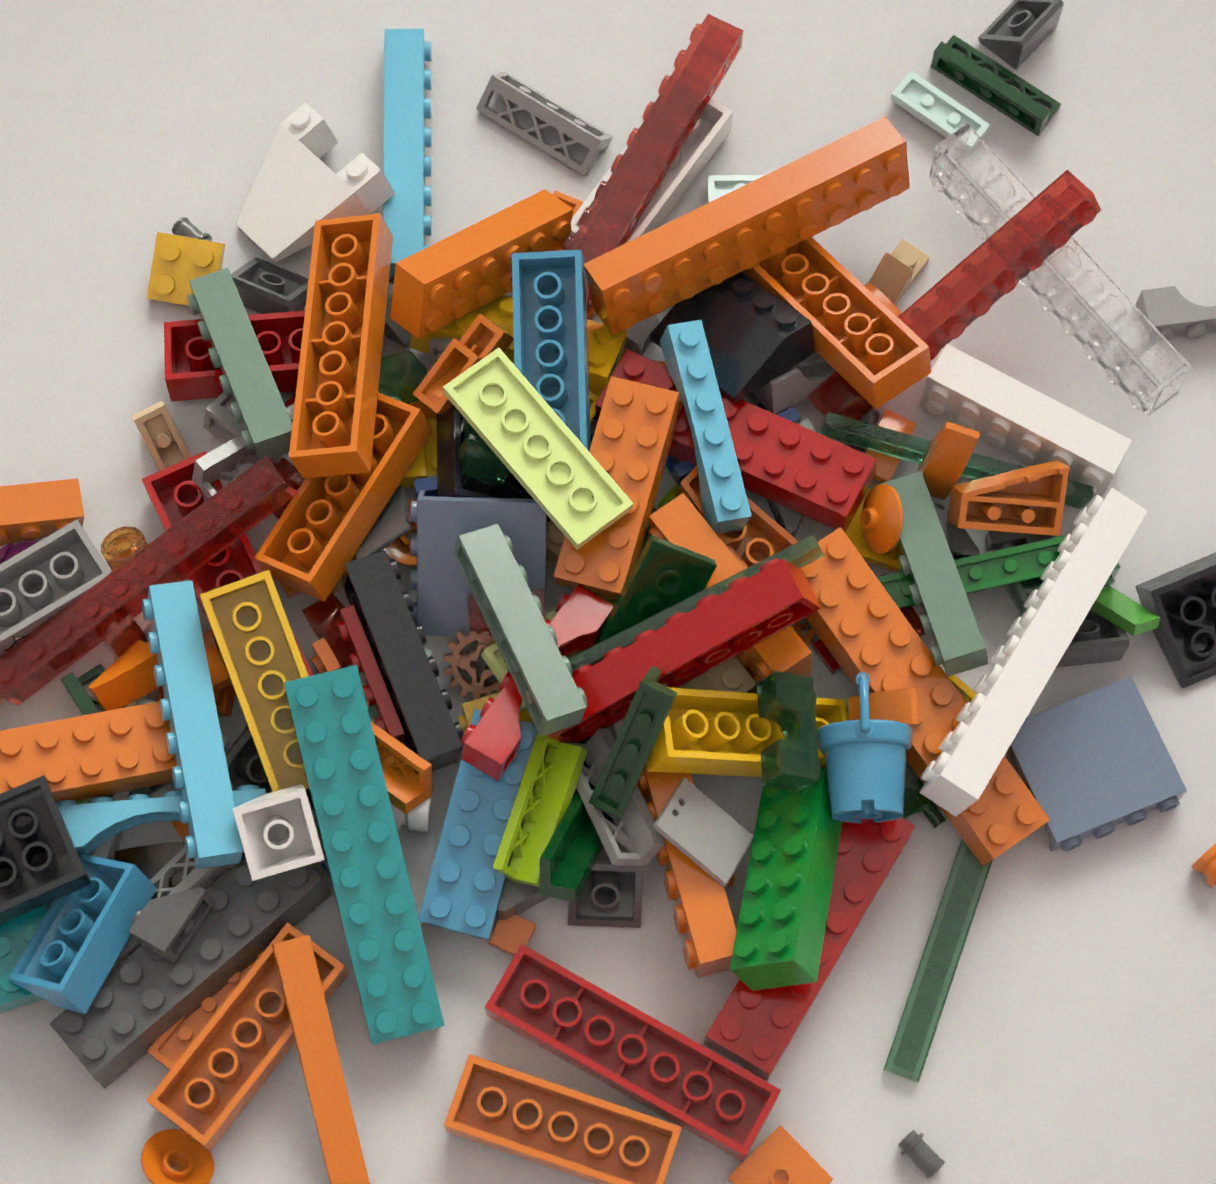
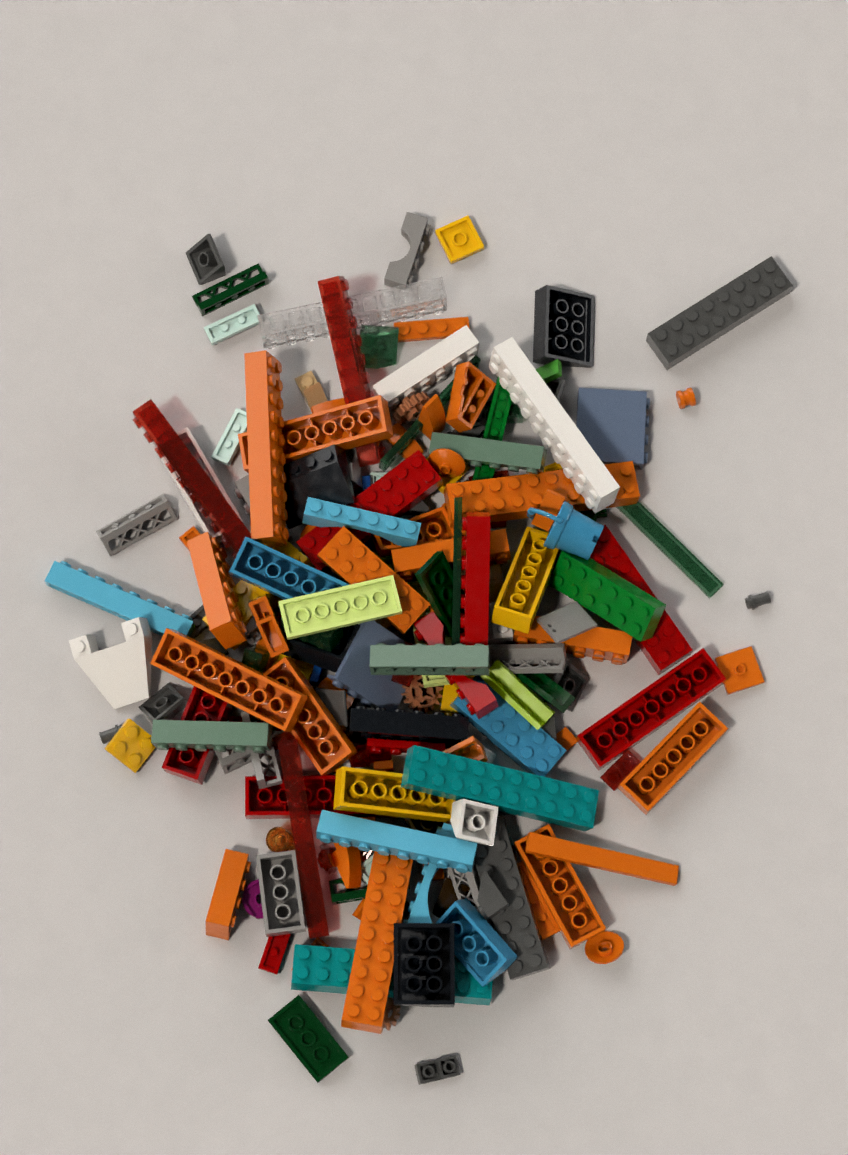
camera: 65 degrees left, 5 degrees up
tan slope [131,401,191,471] -> none
dark green fence [588,666,678,819] -> none
clear green arch [757,671,821,792] -> none
none -> clear green slope [358,324,399,369]
none -> nougat gear [393,391,430,425]
none -> orange plate [394,317,469,343]
none -> clear red slope [600,750,641,791]

